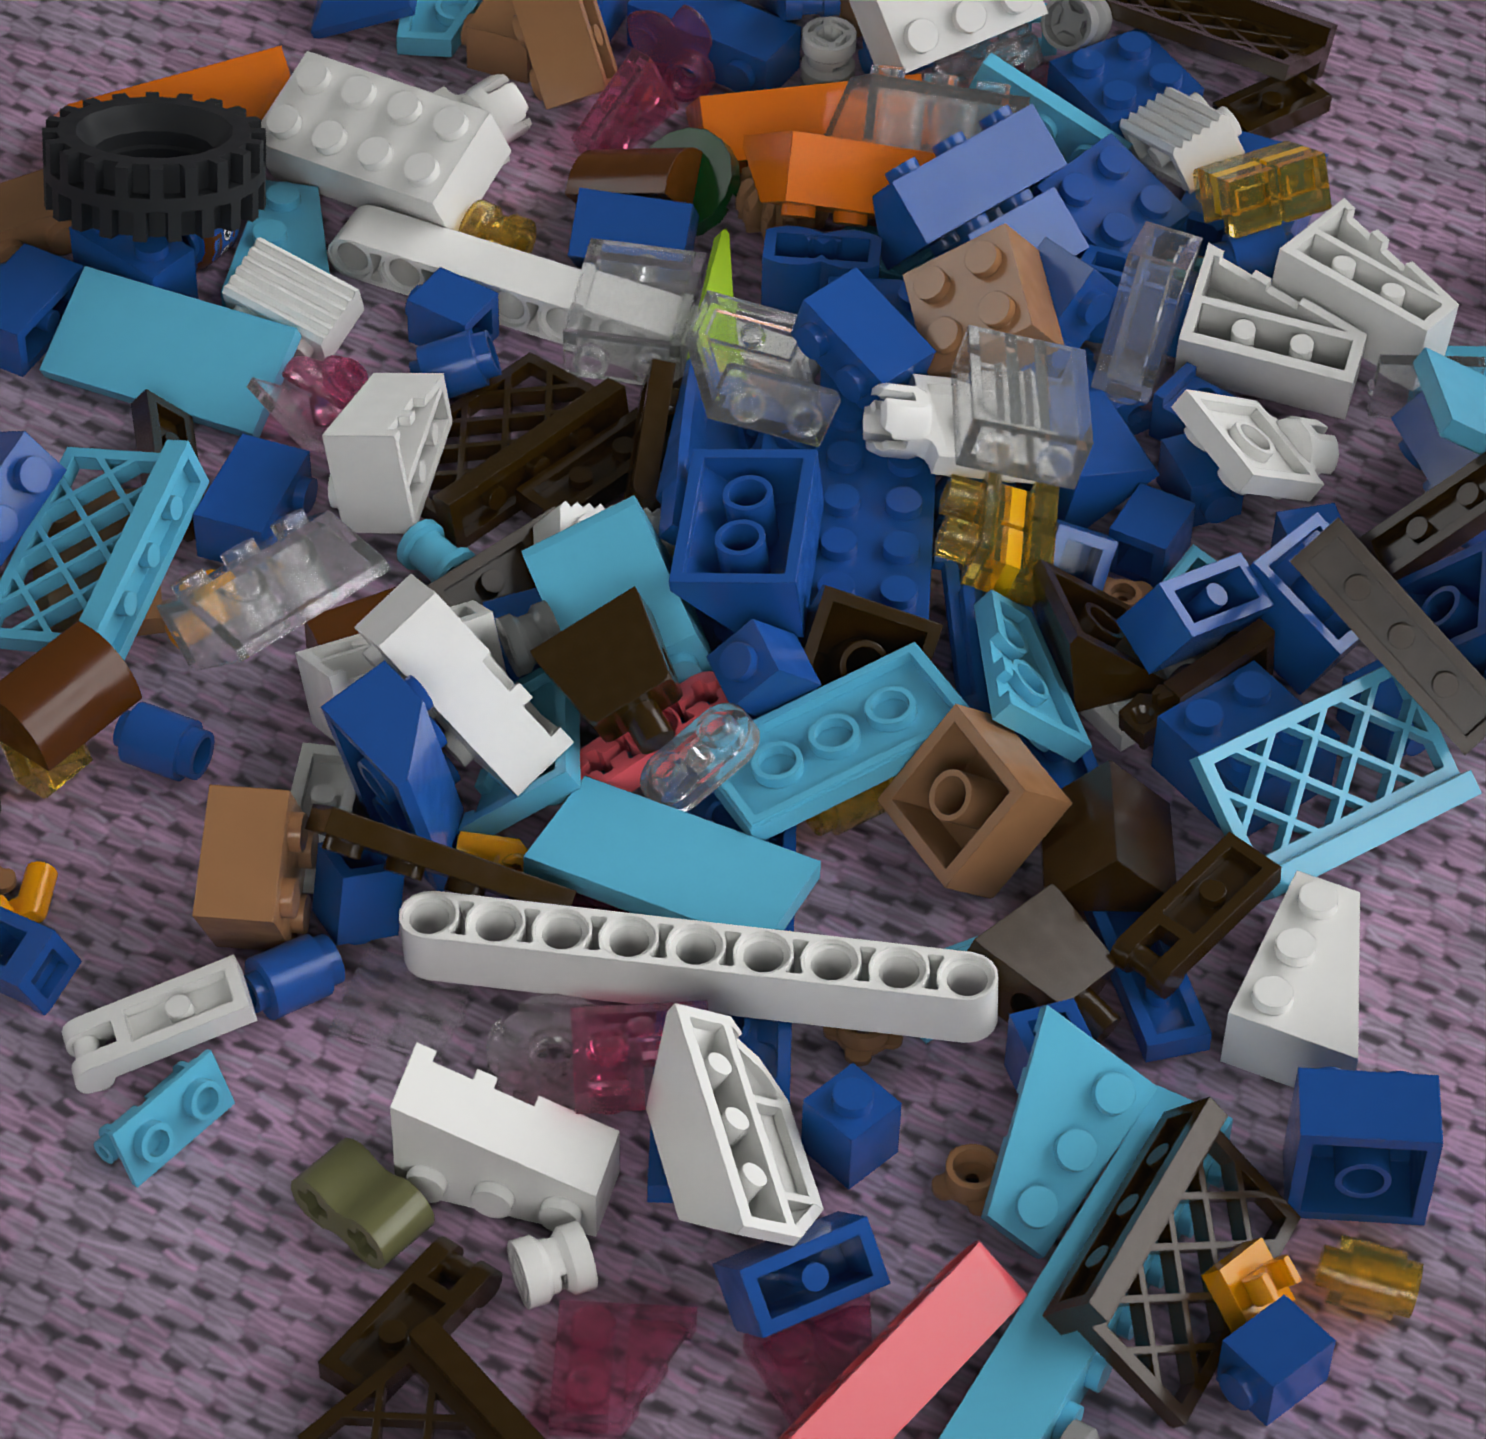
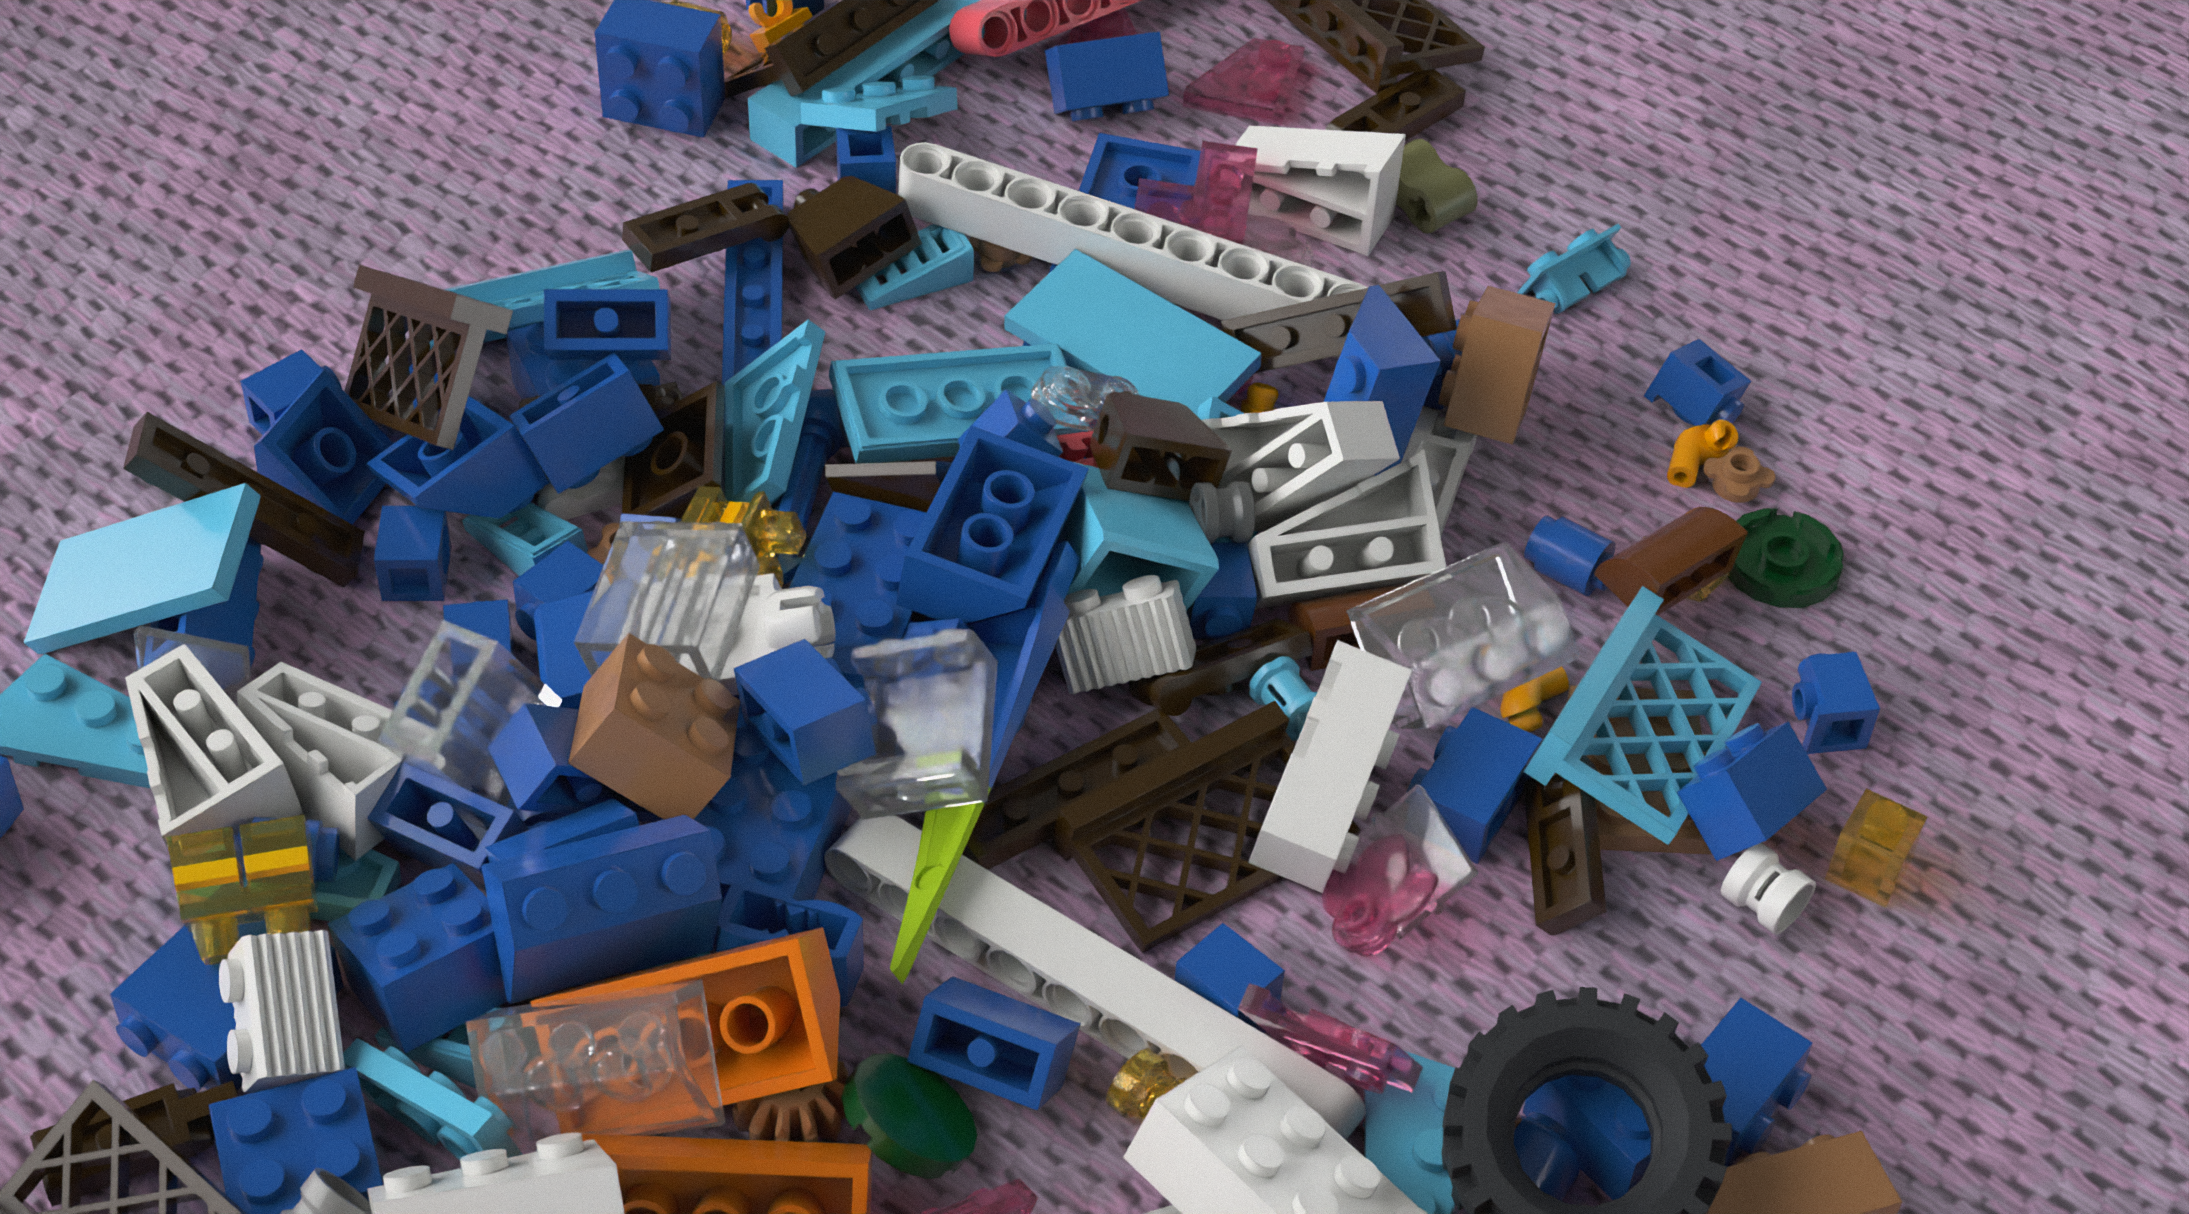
camera: 170 degrees left, 0 degrees up
medium azure tile [39,266,302,438] -> none
white plate [62,954,258,1094] -> none
white brick [222,237,365,365] -> none
blue brick [409,329,502,399] -> none
white wheel [507,1221,598,1310] -> none
clear panel [563,238,706,385] -> none
reddish brown brick [565,147,703,204] -> none
dark brown plate [624,358,680,512] -> none
white wedge [646,1003,824,1246] -> none
blue brick [801,1063,902,1190] -> none
medium nougat brick [877,703,1073,899] -> none
medium nougat plate [931,1144,998,1216] -> none
dark brown slope [1040,759,1177,912] -> none
white plate [1172,389,1339,502] -> none
white wedge [1220,870,1360,1088] -> none
none -> blue brick [544,289,671,360]
none -> clear pink wing [1238,983,1423,1094]

